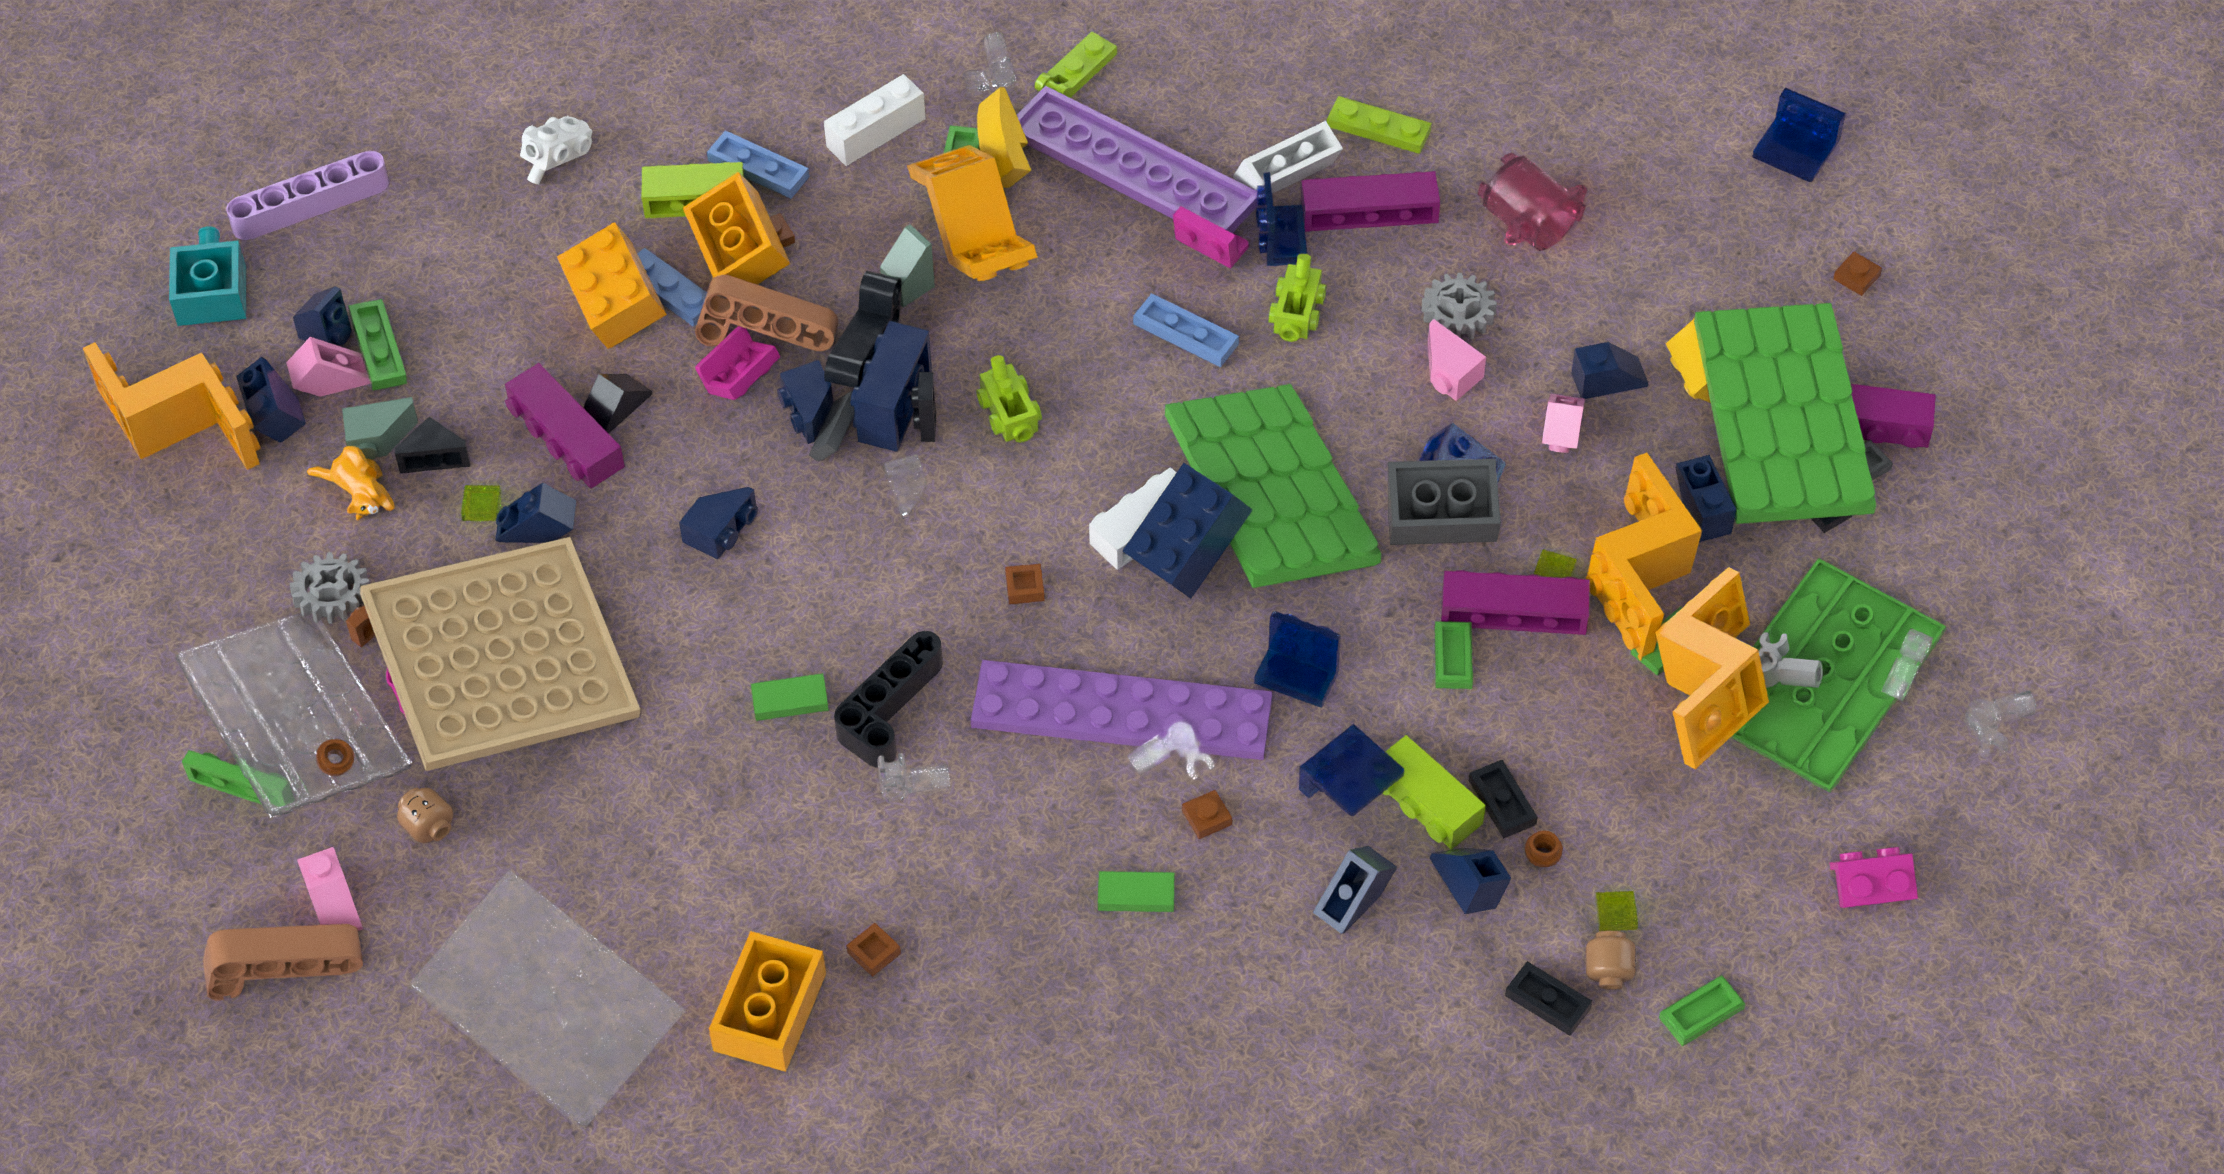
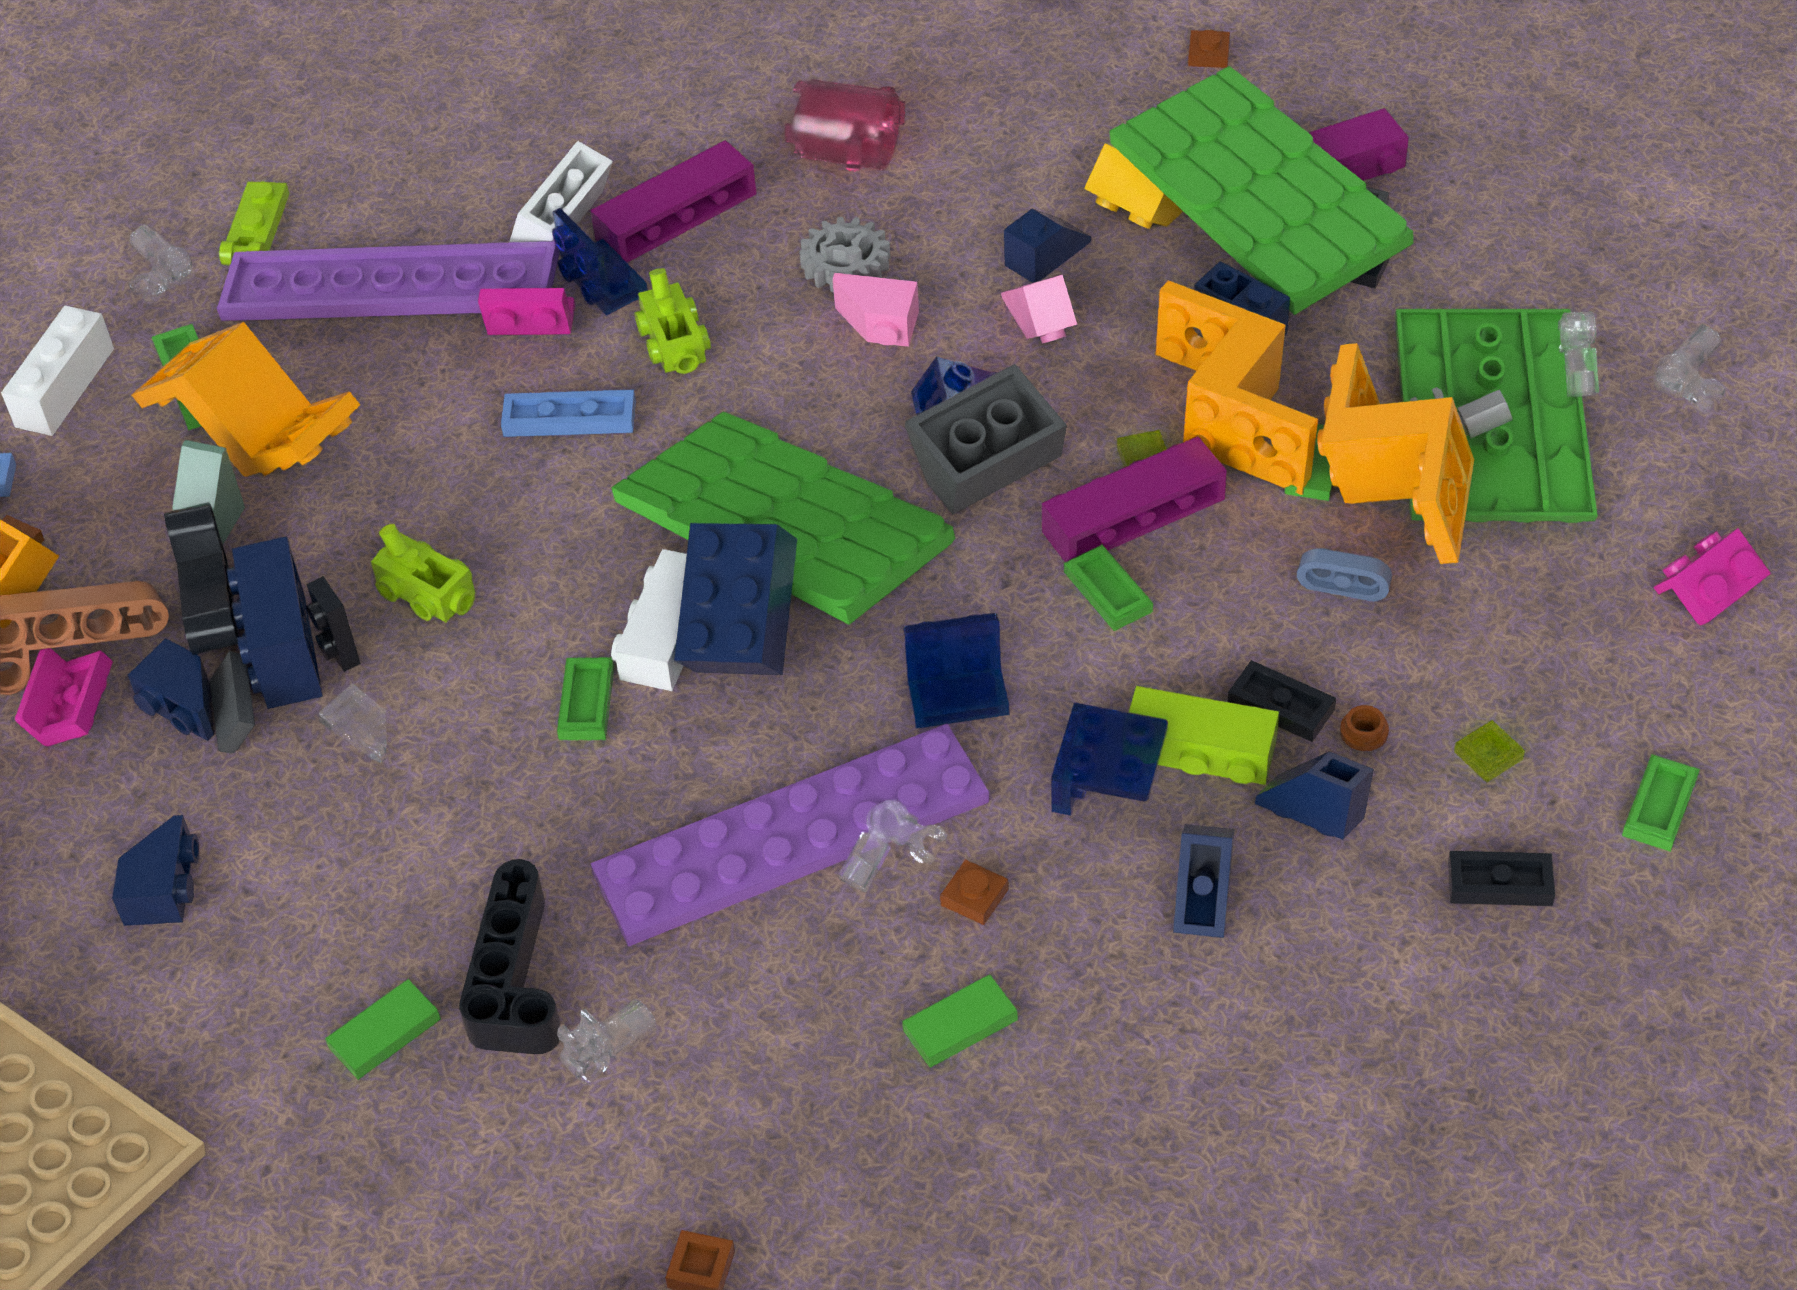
camera: 30 degrees left, 5 degrees down
yellow slope [977,87,1031,188] -> none
dark orange plate [1005,564,1045,604] -> none
lime plate [1327,96,1432,154] -> none
medium nougat head [1586,931,1636,990] -> none
none -> bright green tile [557,657,615,740]
none -> sand blue plate [1297,548,1392,602]

